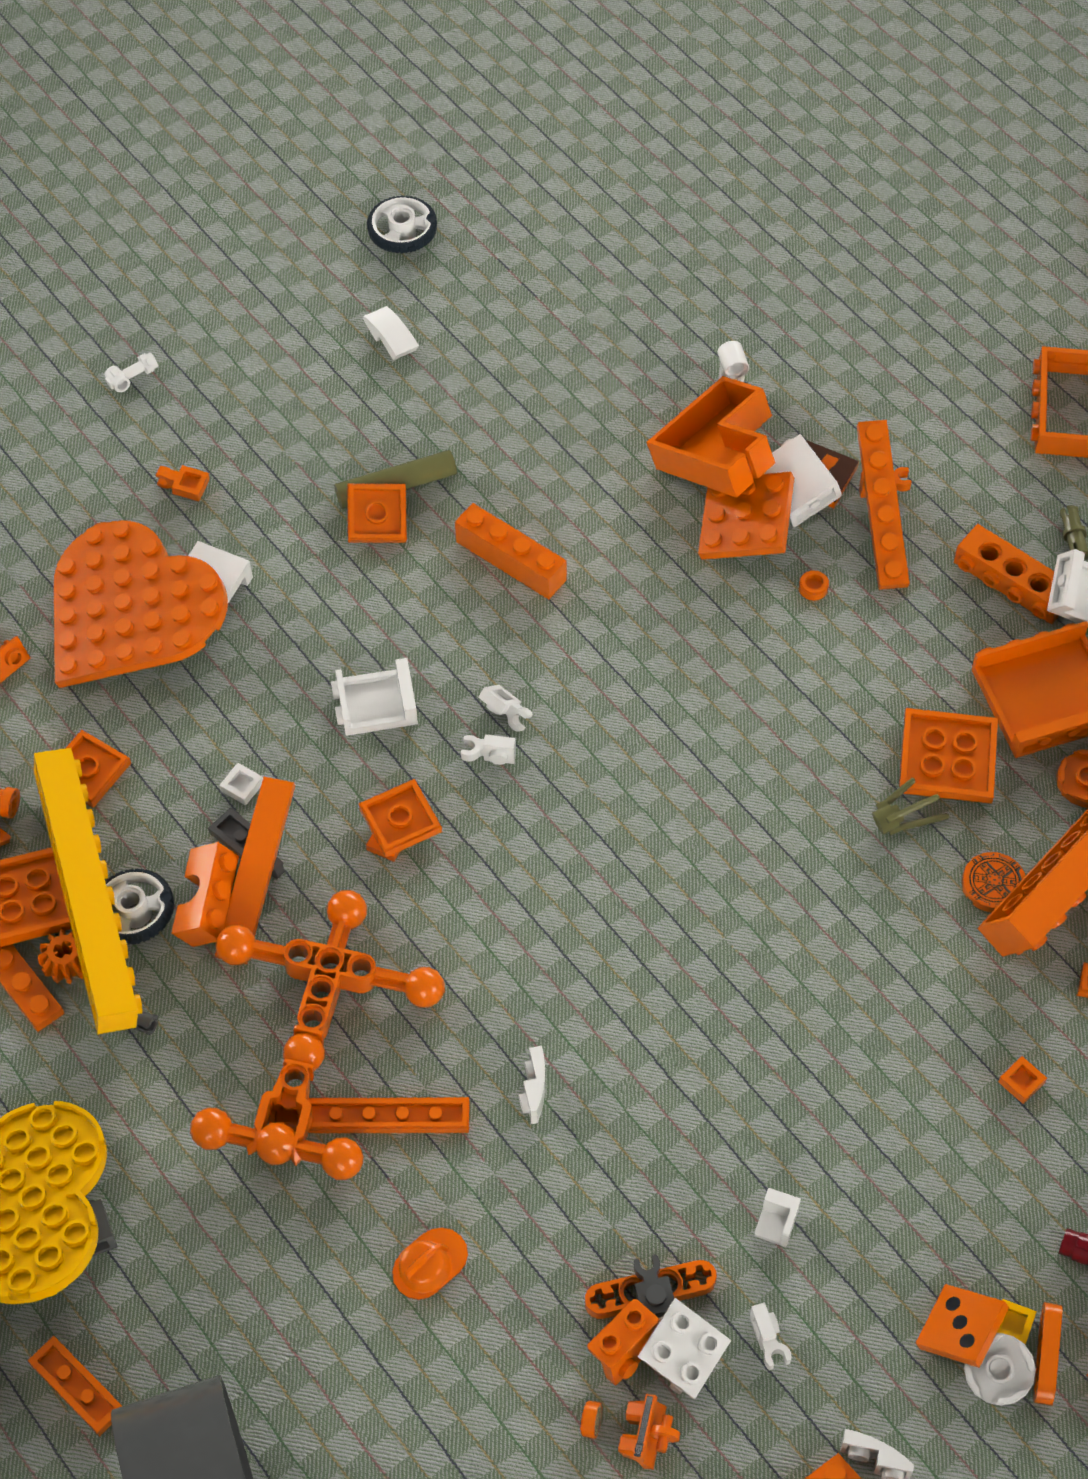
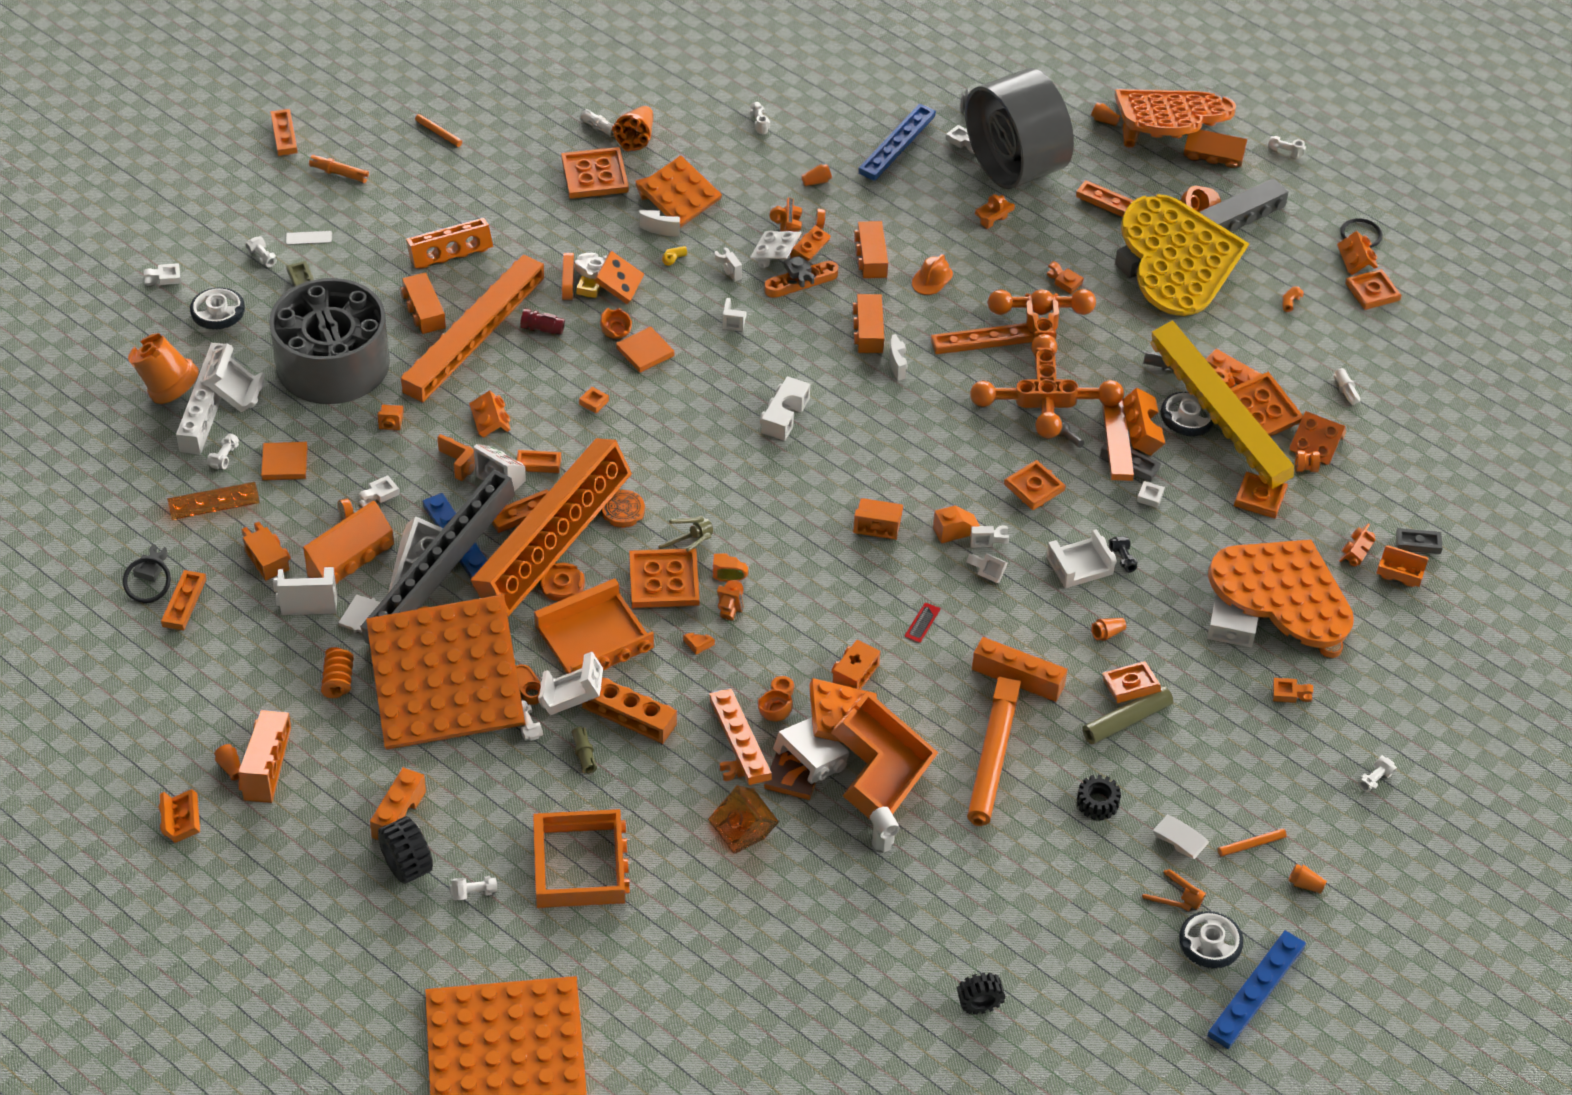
camera: 165 degrees right, 10 degrees down
none -> orange hair [600,308,632,339]
none -> orange tile [616,326,675,373]
none -> yellow arm [662,246,687,266]
none -> orange tile [683,633,715,655]
none -> clear orange slope [708,785,779,854]
none -> orange rock [713,553,748,582]
none -> orange hips [717,580,744,621]
none -> orange hair [758,689,793,722]
none -> white arch [759,376,810,441]
none -> orange brick [831,639,881,690]
none -> orange brick [852,294,884,353]
none -> orange bracket [853,498,903,540]
none -> orange brick [854,221,888,279]
none -> sticker [905,602,941,643]
none -> orange slope [933,505,980,544]
none -> black tyre [957,972,1005,1015]
none -> orange brick [967,677,1021,826]
none -> orange hips [975,194,1015,229]
none -> orange plate [1047,261,1084,294]
none -> dark grey bar [1057,421,1084,448]
none -> black tyre [1077,775,1121,820]
none -> orange cone [1091,617,1127,641]
none -> black bar [1109,536,1138,573]
none -> orange plant [1142,869,1206,912]
none -> blue plate [1207,930,1306,1050]
none -> orange bar [1218,828,1287,857]
none -> orange cone [1288,864,1327,894]

